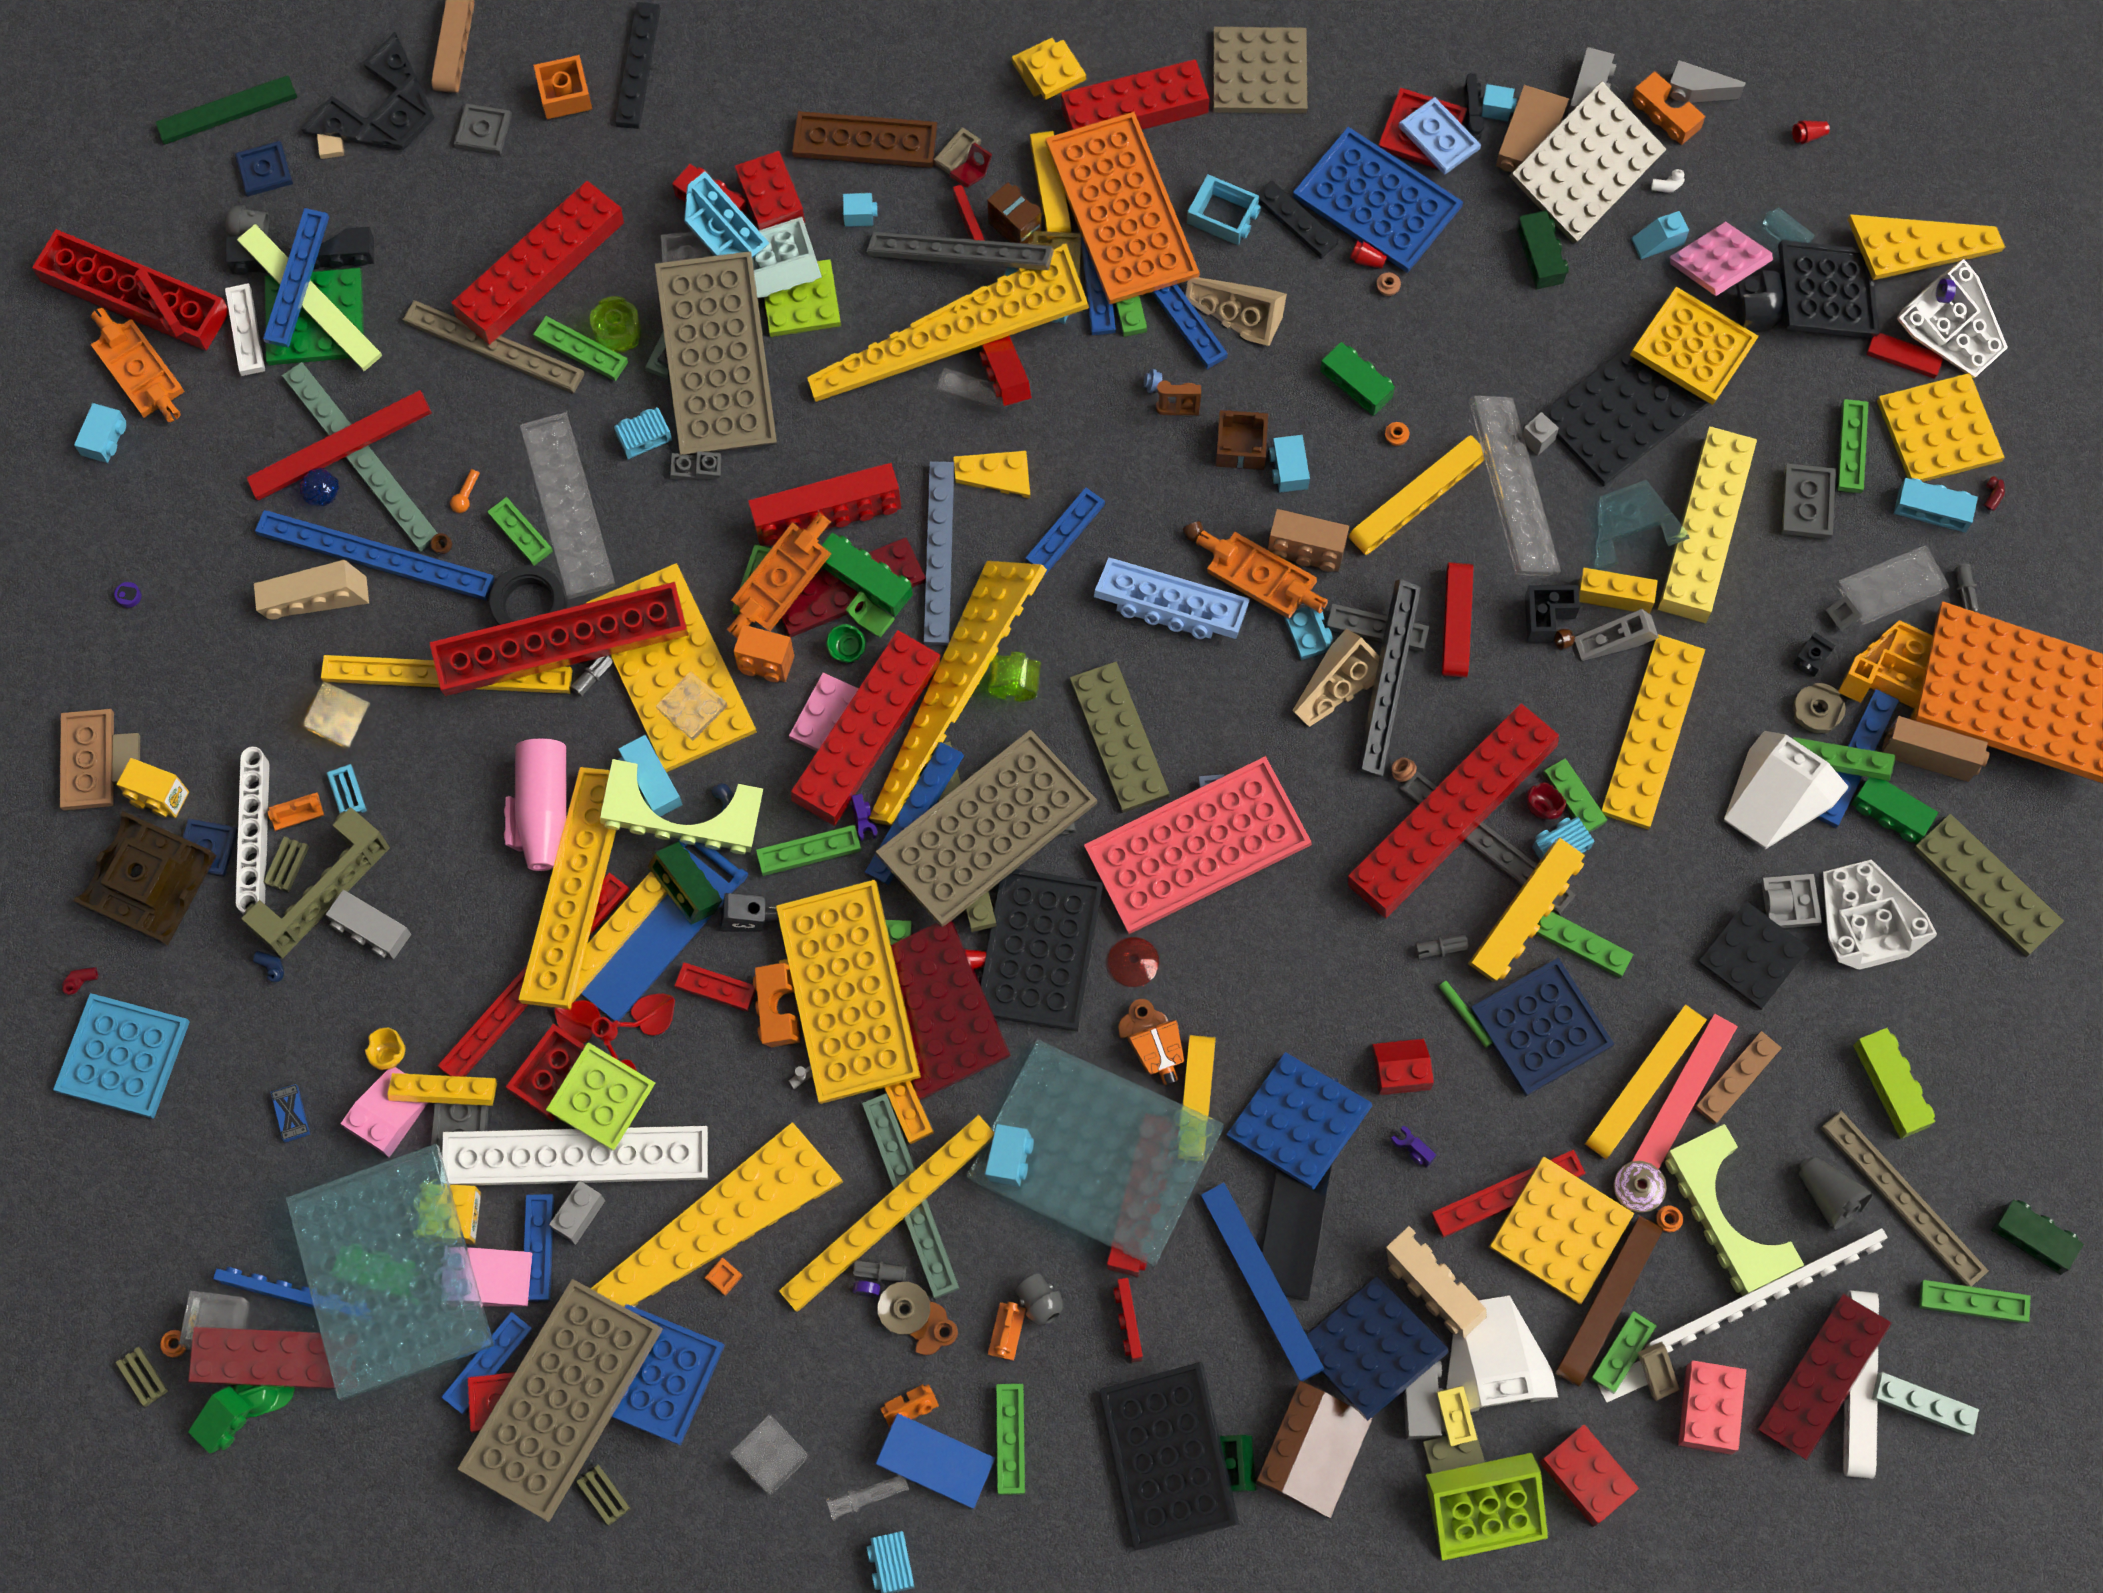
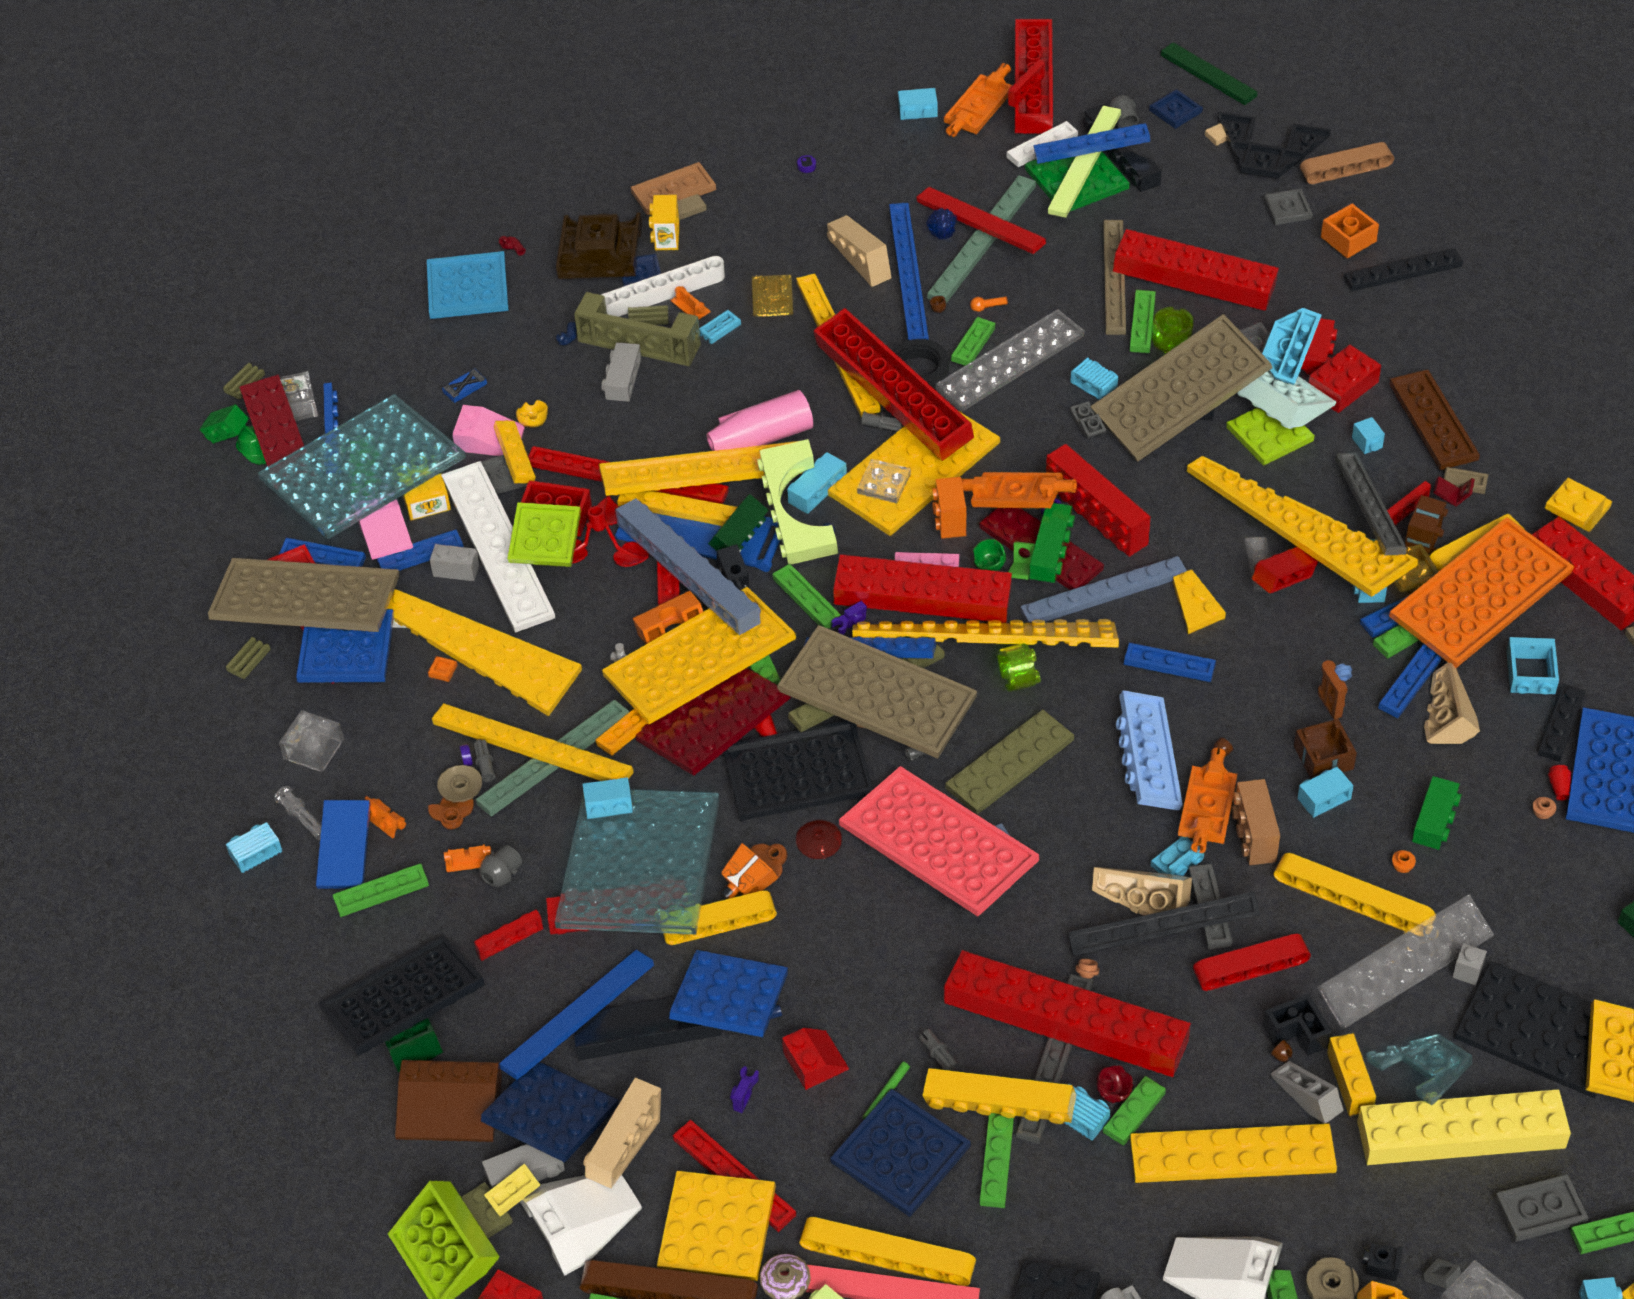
camera: 70 degrees right, 20 degrees down
none -> sand blue brick [615,498,761,635]

